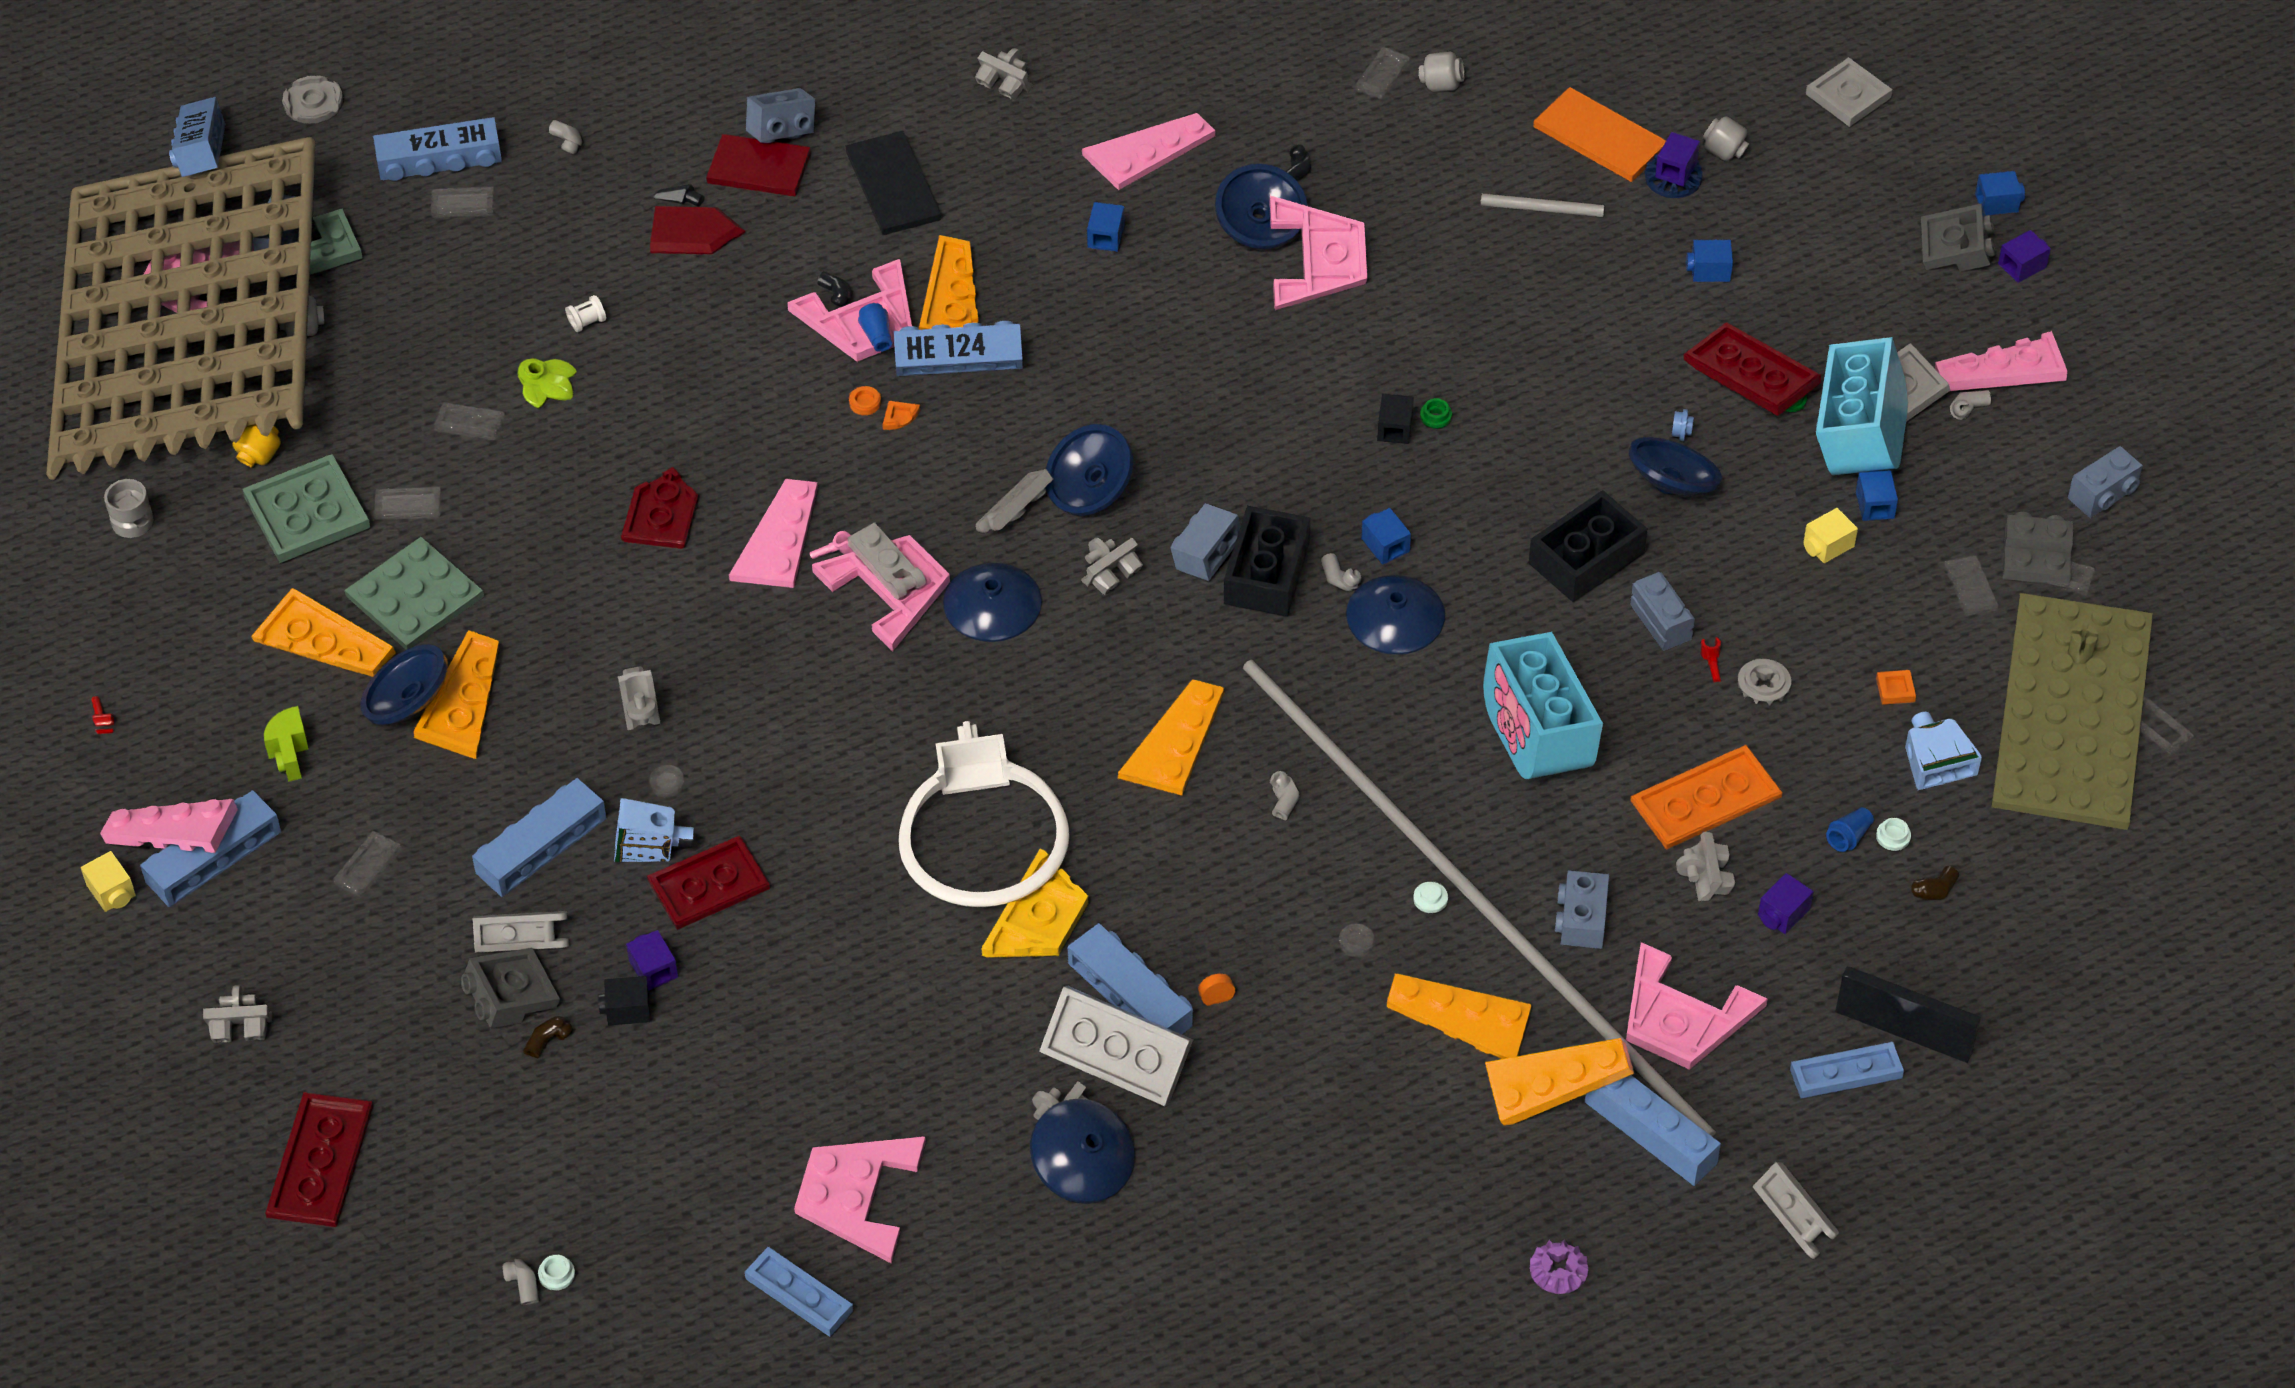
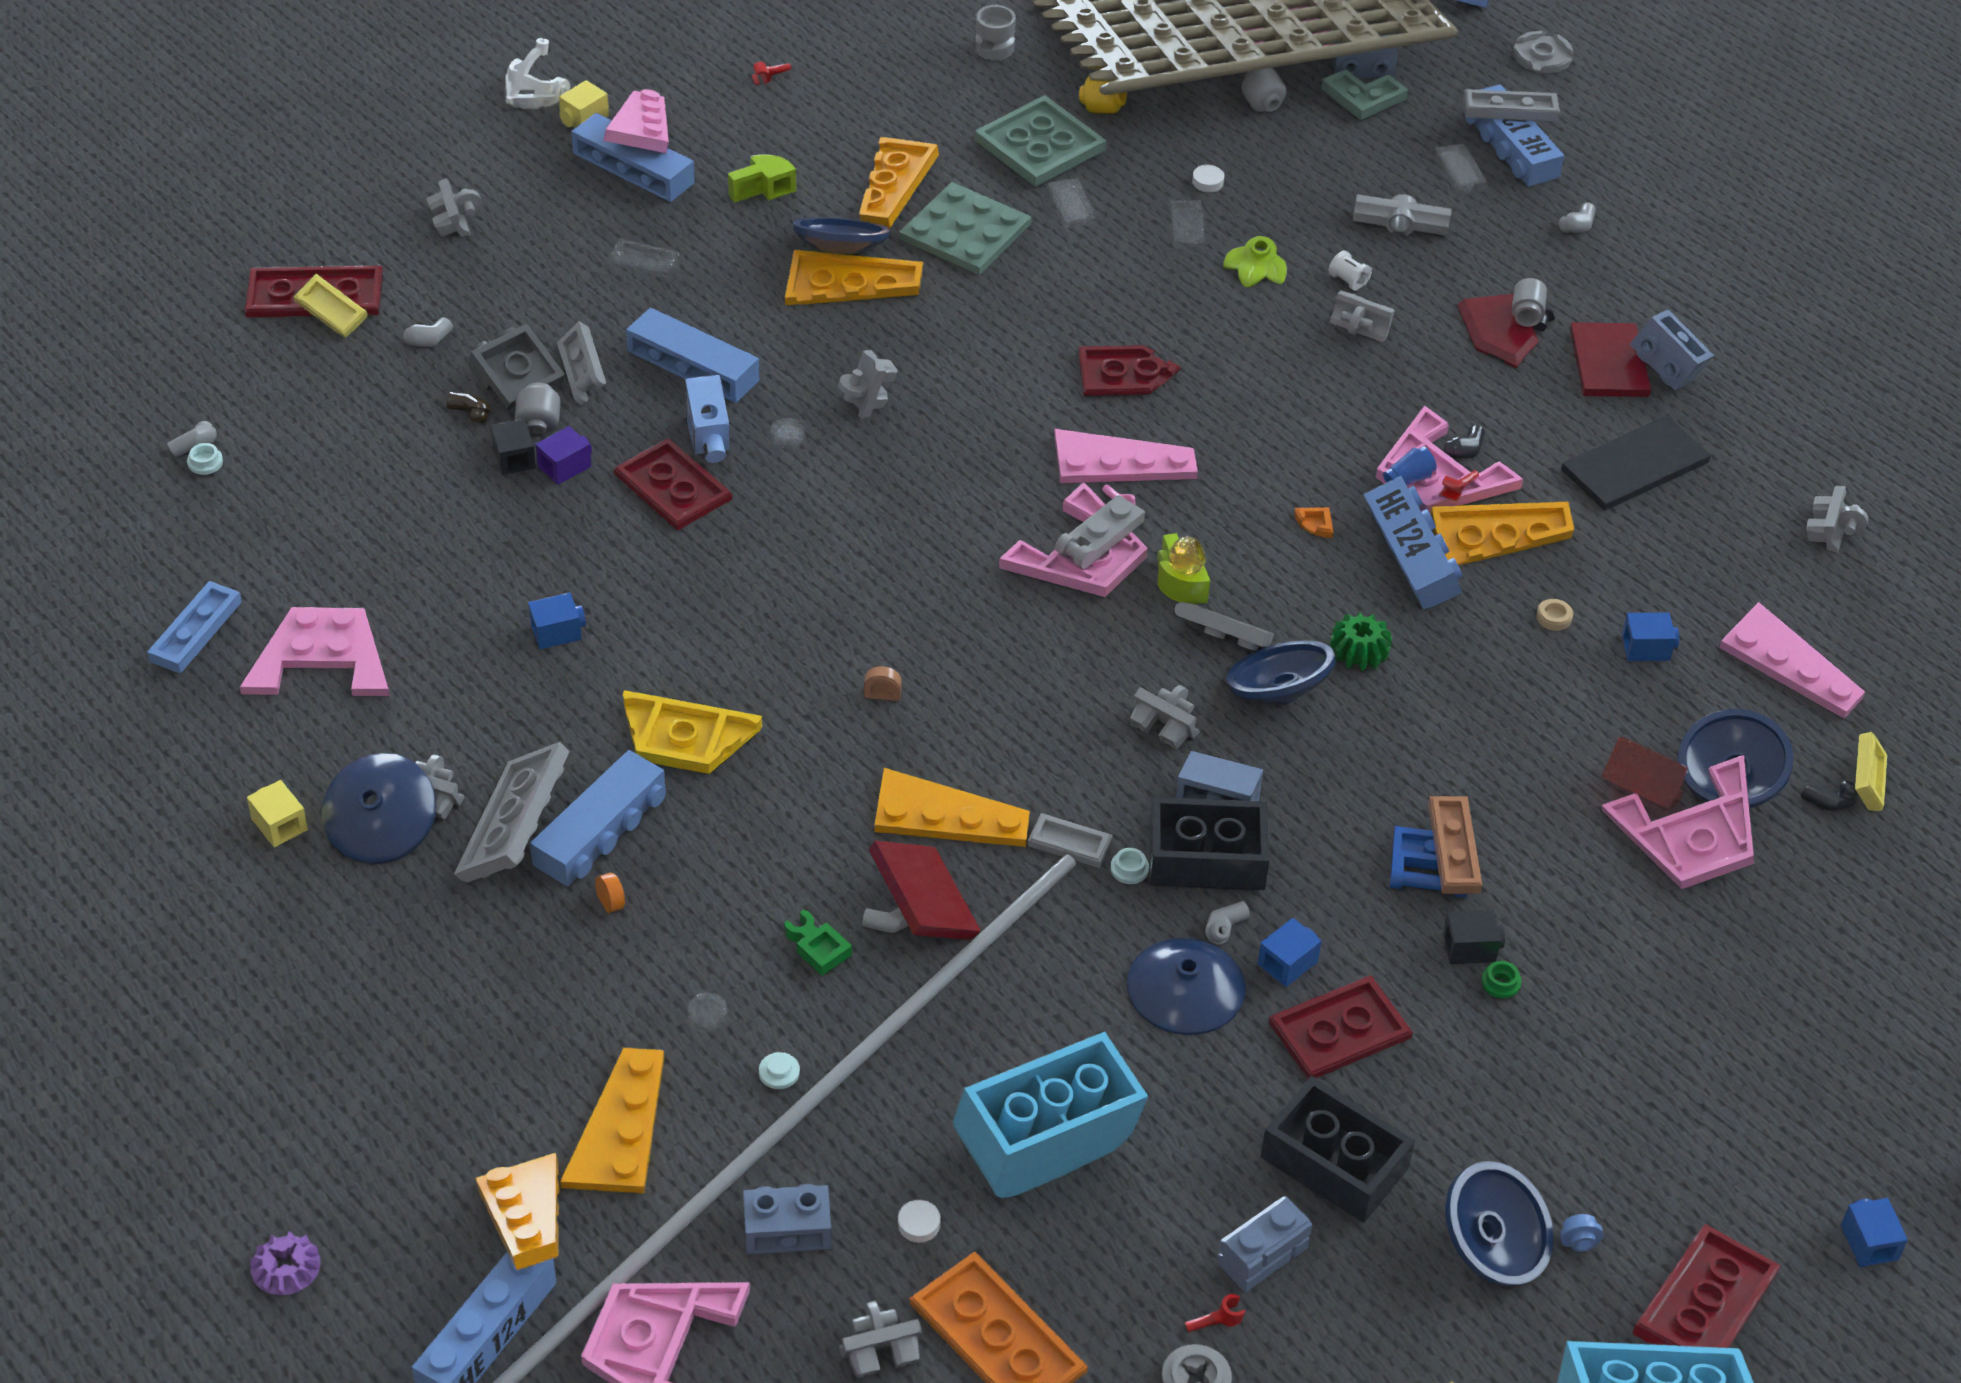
camera: 75 degrees right, 5 degrees down
orange tile [849,386,881,415] -> none
white brick [899,721,1069,907] -> none
dark blue dish [943,563,1042,642] -> none
light grey piece [1481,193,1604,217] -> none
none -> light yellow brick [247,780,308,847]
none -> light yellow tile [294,274,368,338]
none -> light grey arm [403,317,453,347]
none -> white helmet [505,38,570,109]
none -> light grey head [515,382,560,435]
none -> blue brick [528,593,586,650]
none -> green plate [784,910,852,976]
none -> nougat tile [864,666,902,701]
none -> dark red tile [869,840,981,940]
none -> white tile [898,1200,940,1242]
none -> light grey tile [1028,813,1112,868]
none -> light aqua plate [1110,848,1149,884]
none -> lime brick [1157,533,1210,604]
none -> clear yellow piece [1168,537,1206,575]
none -> white tile [1192,165,1224,192]
none -> dark red tile [1268,975,1413,1079]
none -> light grey hips [1330,290,1395,342]
none -> green gear [1330,611,1392,672]
none -> light grey piece [1353,194,1452,235]
none -> blue plate [1389,826,1467,898]
none -> nougat tile [1428,796,1482,894]
none -> red hand [1439,470,1479,501]
none -> light grey tile [1463,89,1560,121]
none -> light grey brick [1512,278,1547,327]
none -> tan tile [1536,599,1573,631]
none -> clear red panel [1601,737,1688,809]
none -> light yellow tile [1855,732,1887,811]

